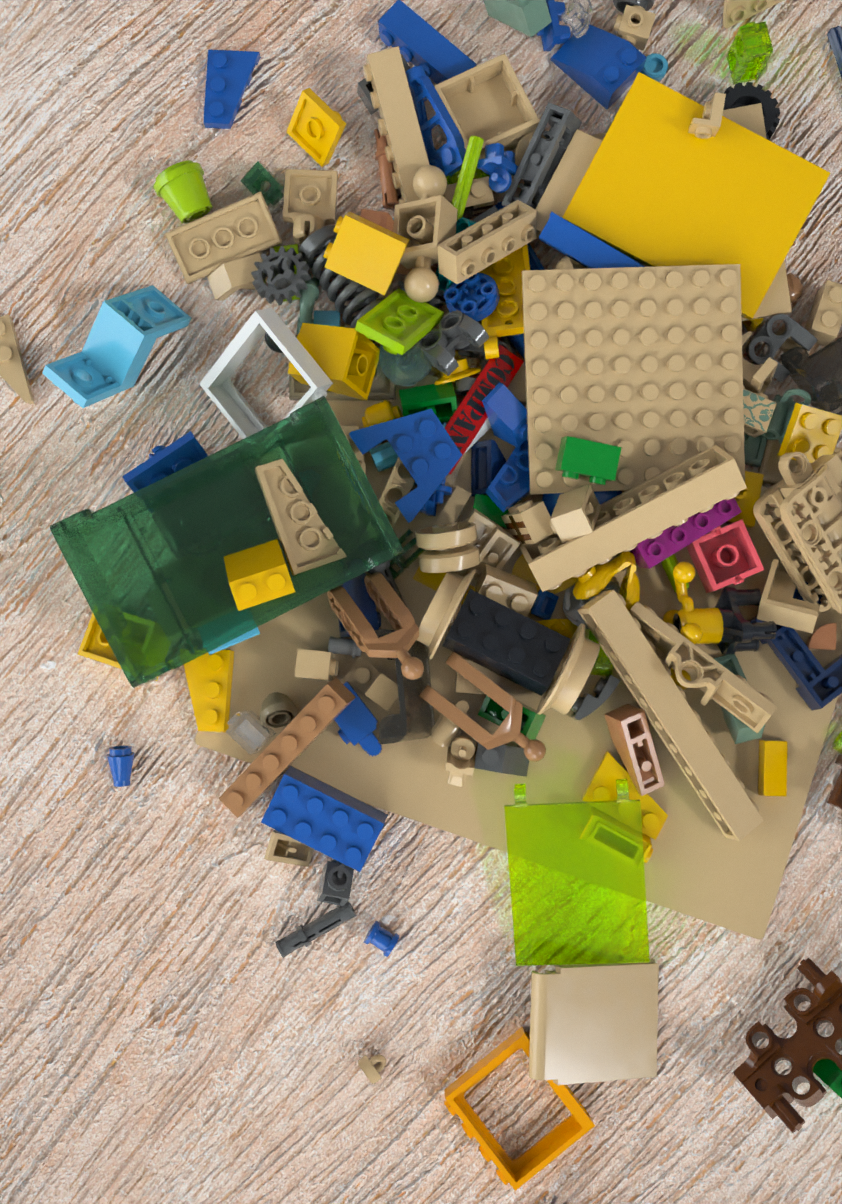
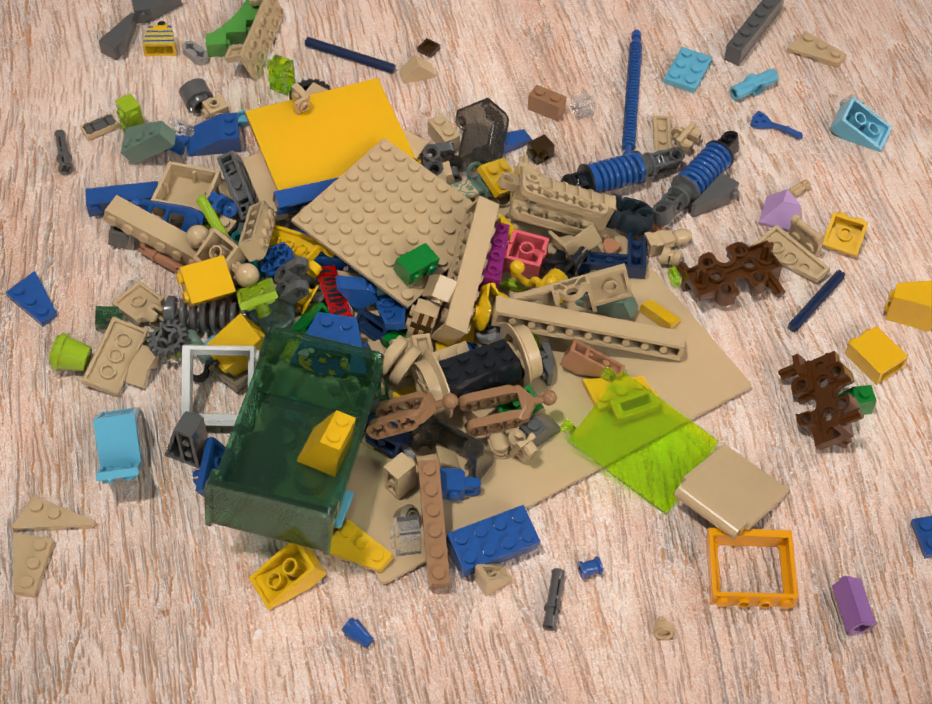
camera: 50 degrees left, 30 degrees down
tan wing [255,459,347,576] -> none
yellow tile [286,88,346,167] -> none
dark grey brick [317,860,354,906] -> none
none -> dark grey wedge [164,411,208,469]

